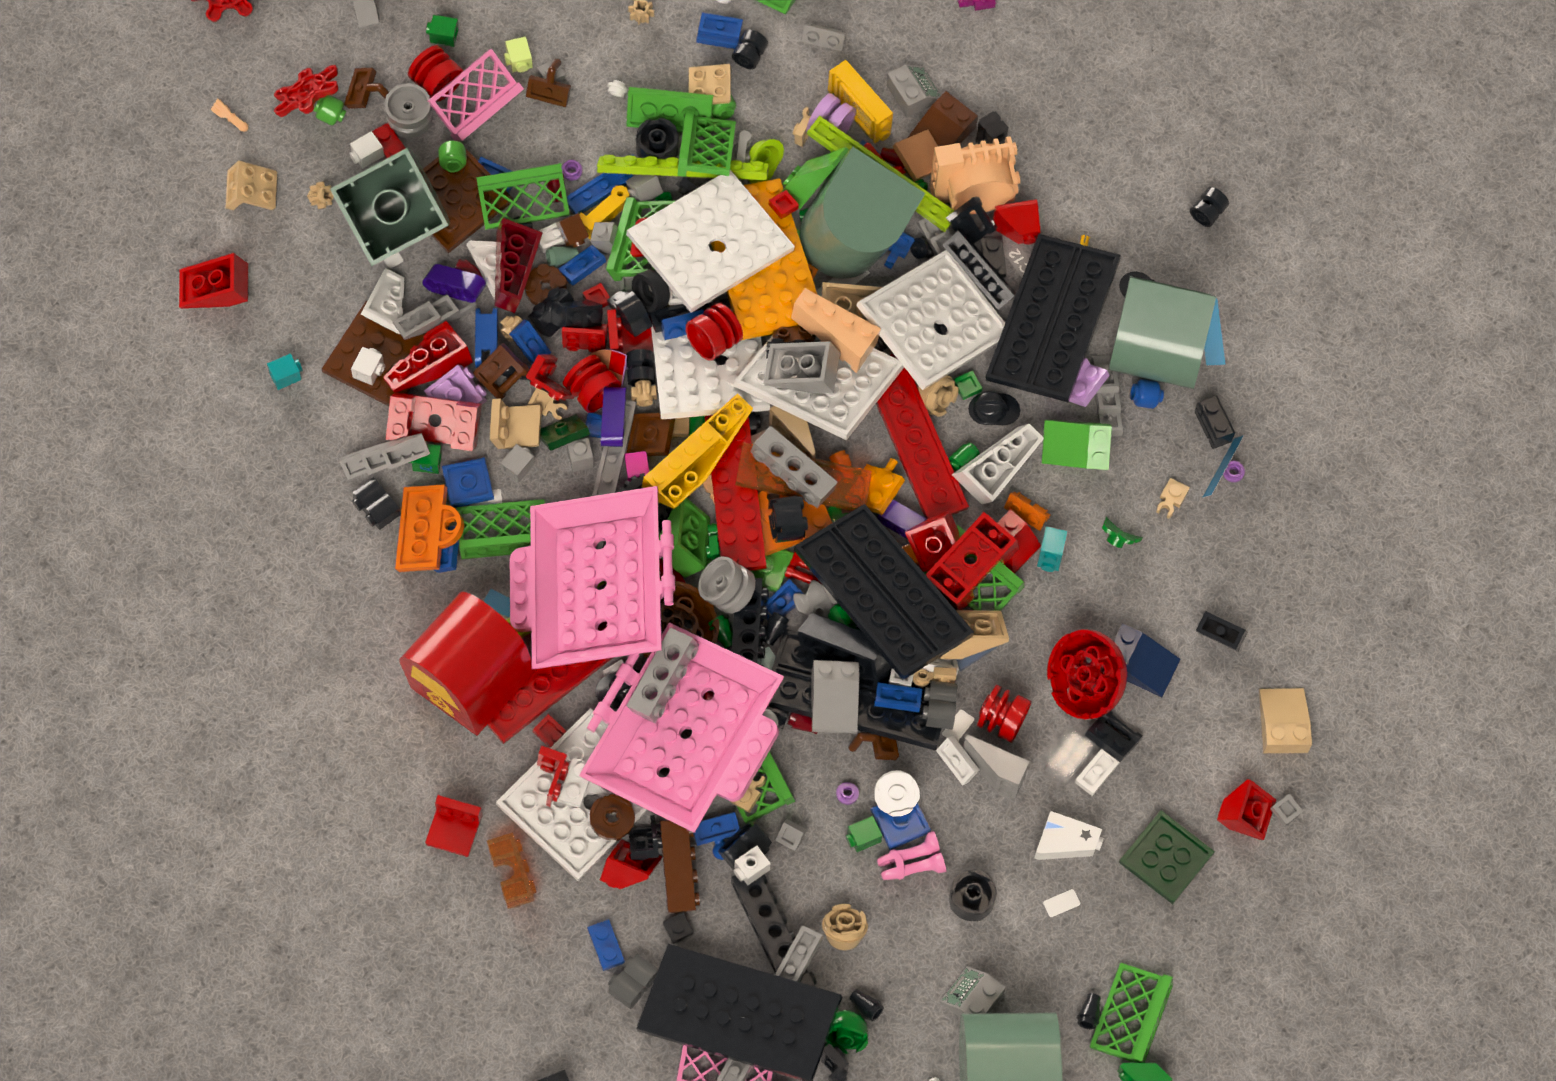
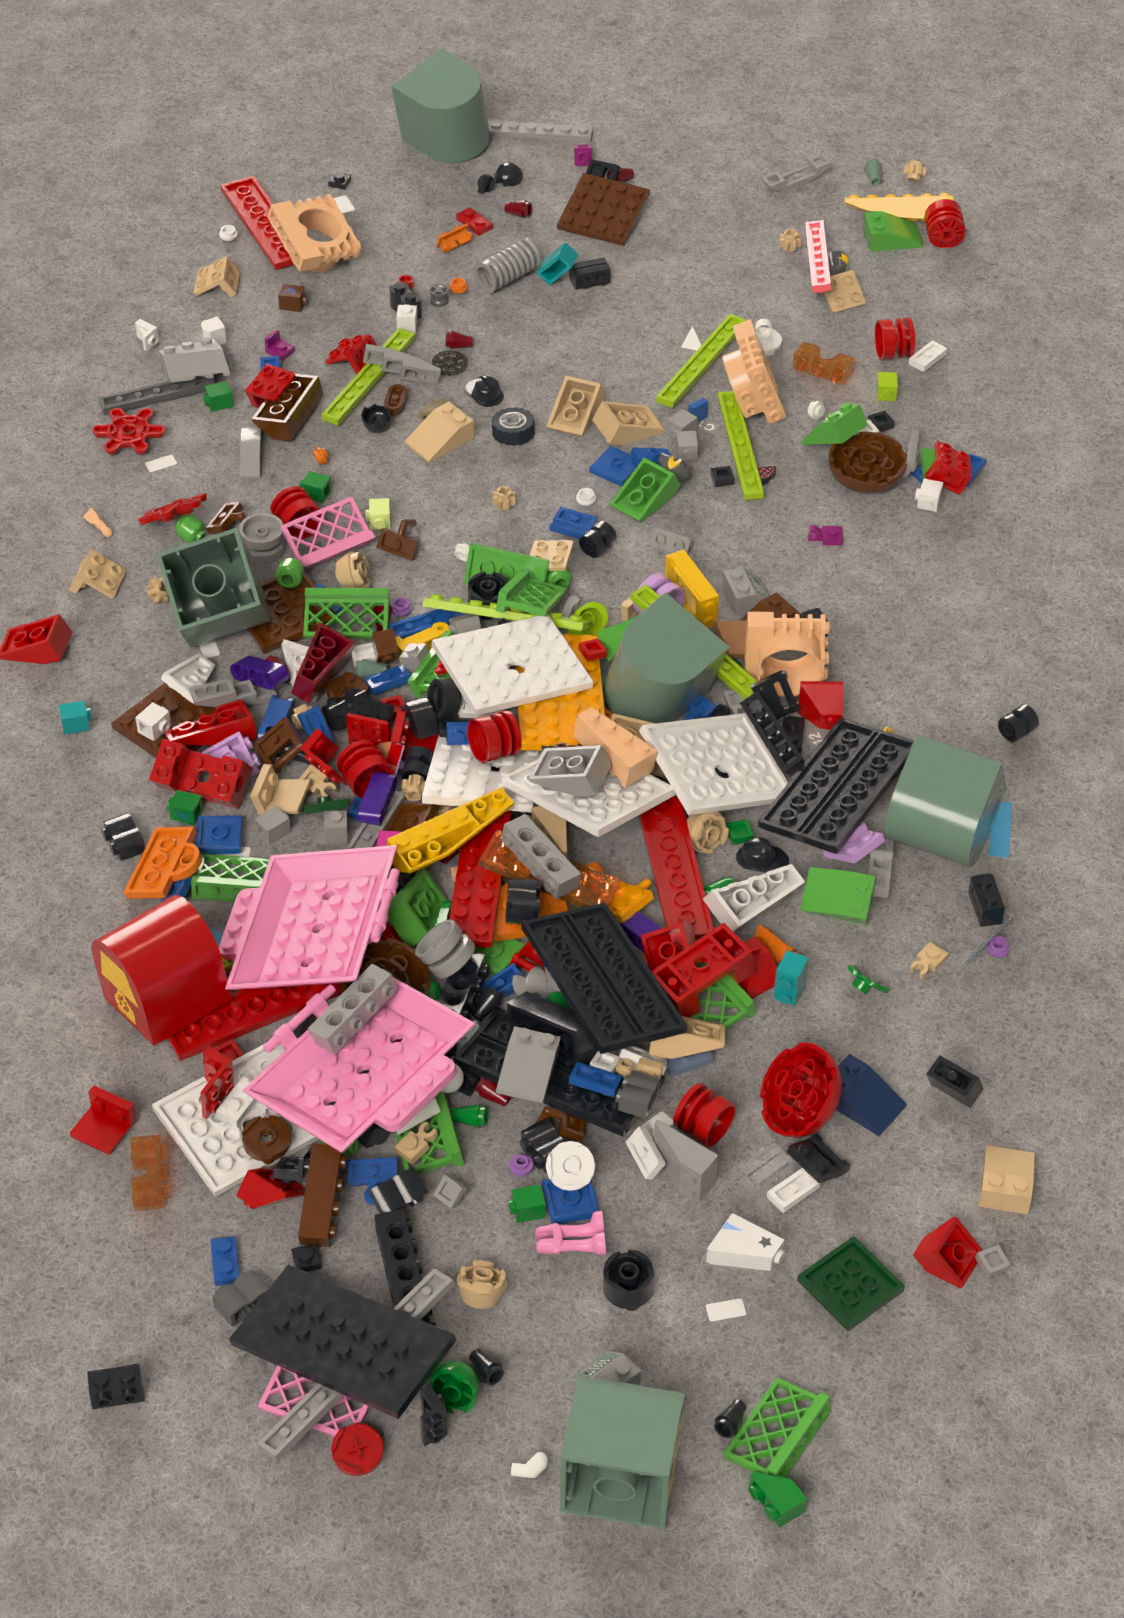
camera: 15 degrees right, 20 degrees down
light grey slope [339,433,430,480] -> none
white brick [733,846,771,885] -> none
blue head [1130,379,1164,409] -> none
none -> white sticker [145,455,177,472]
none -> tan cone [335,551,371,588]
none -> green cone [452,1104,489,1128]
none -> black brick [519,1118,565,1174]

